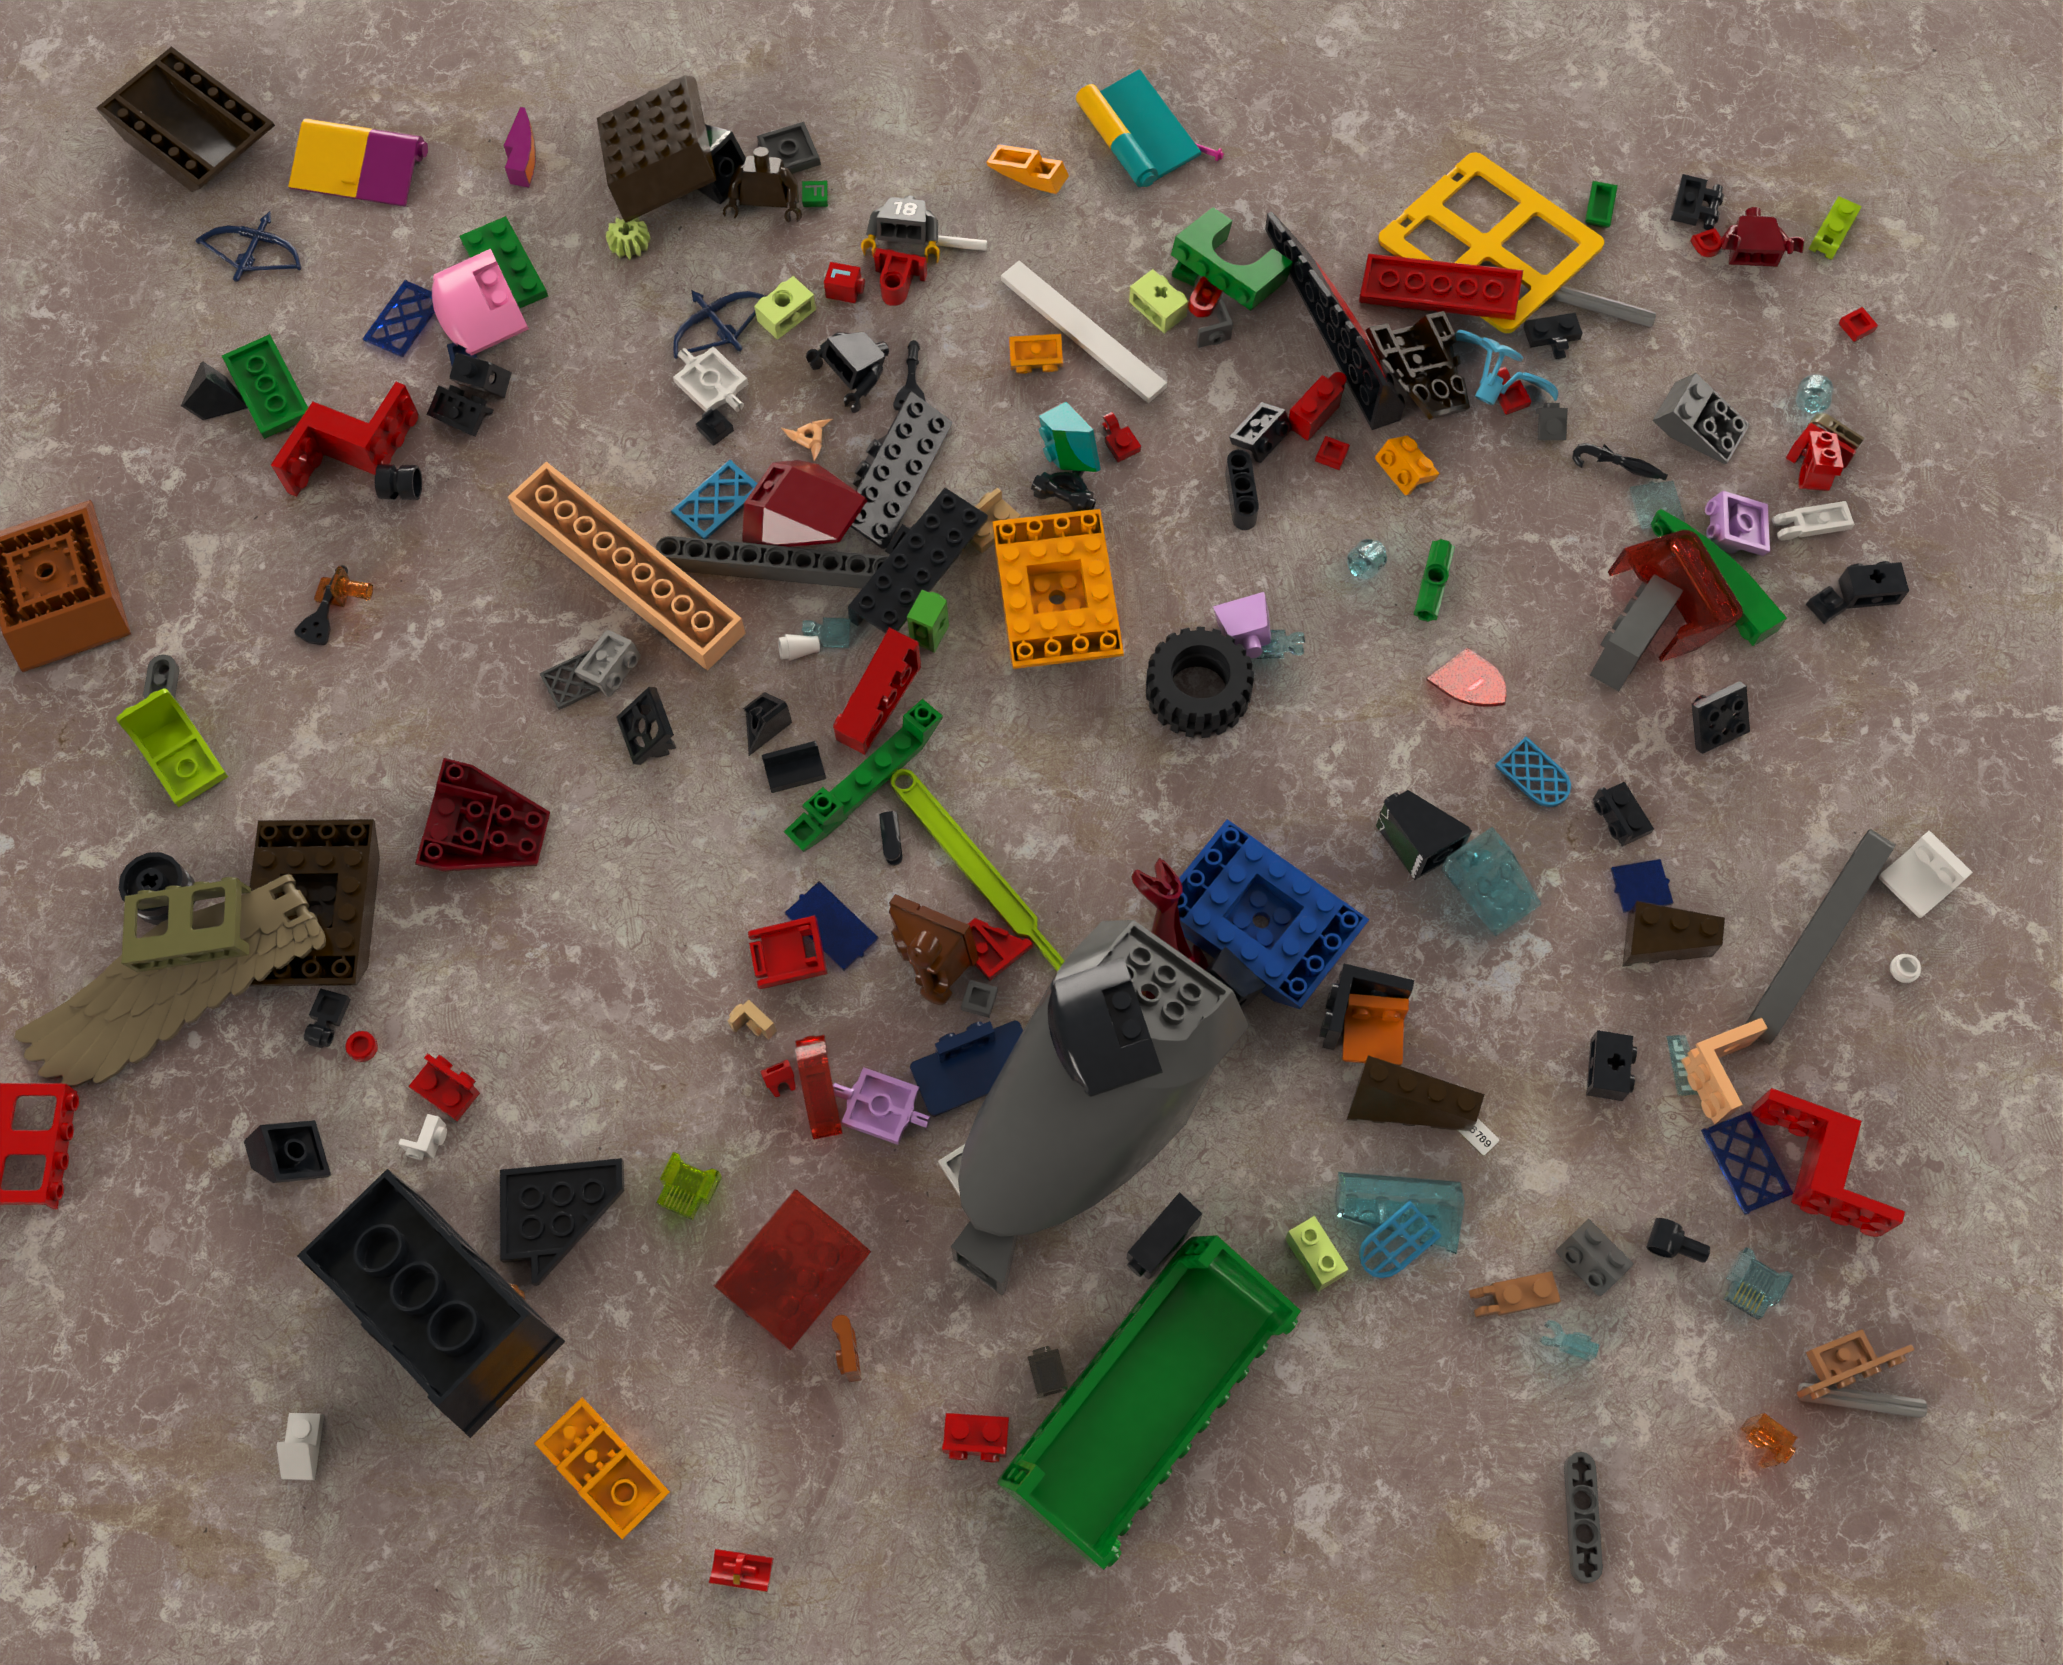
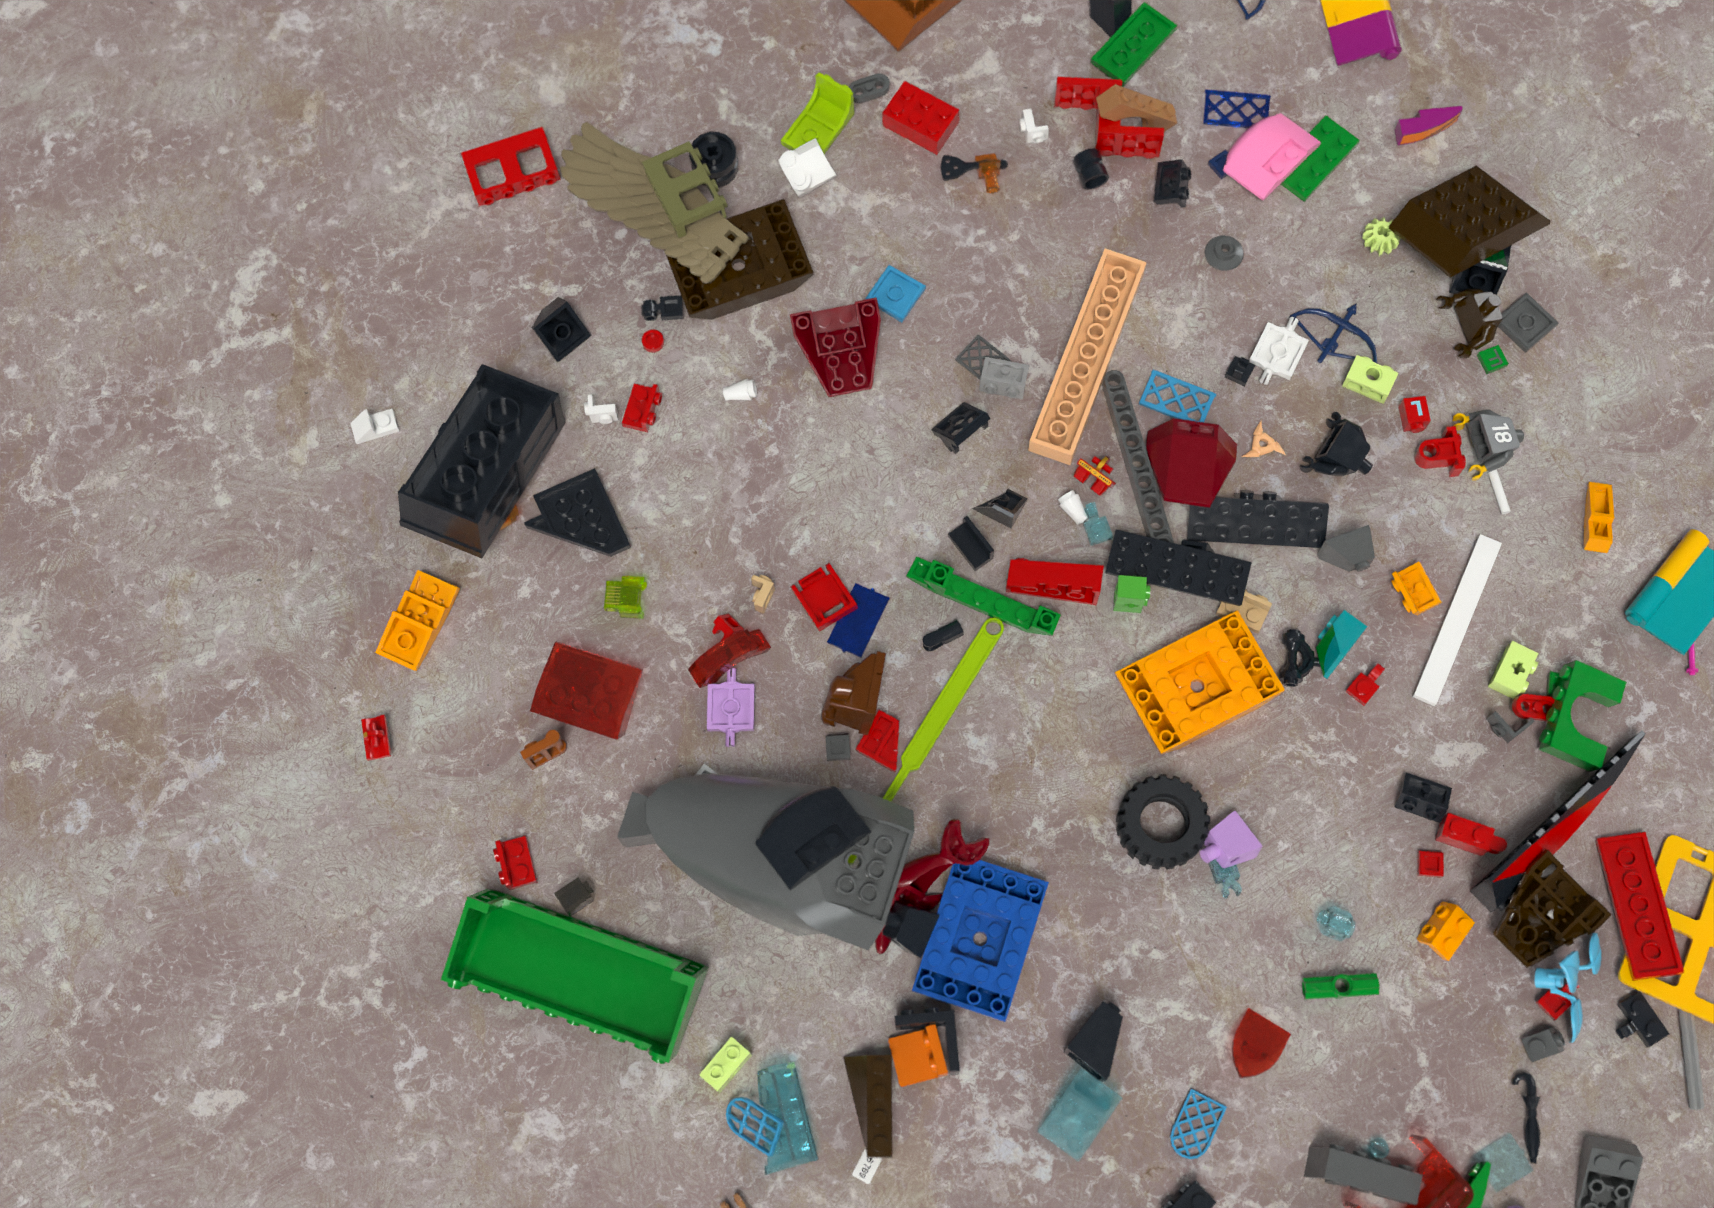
camera: 75 degrees right, 5 degrees up
black torso [450,353,512,398] -> none
black piece [893,340,926,410] -> none
dark blue bracket [910,1020,1023,1117] -> none
black slope [1126,1192,1203,1280] -> none
black beam [1225,449,1259,530] -> none
none -> white cone [723,378,757,401]
none -> white slope [778,138,837,198]
none -> dark azure tile [865,265,926,323]
none -> red brick [882,80,960,155]
none -> white bracket [1019,109,1049,143]
none -> red hips [1073,456,1116,496]
none -> medium nougat arch [1096,84,1177,132]
none -> dark grey piece [1205,235,1244,271]
none -> dark grey slope [1317,525,1375,572]
none -> clear light blue hinge [1368,1138,1389,1159]

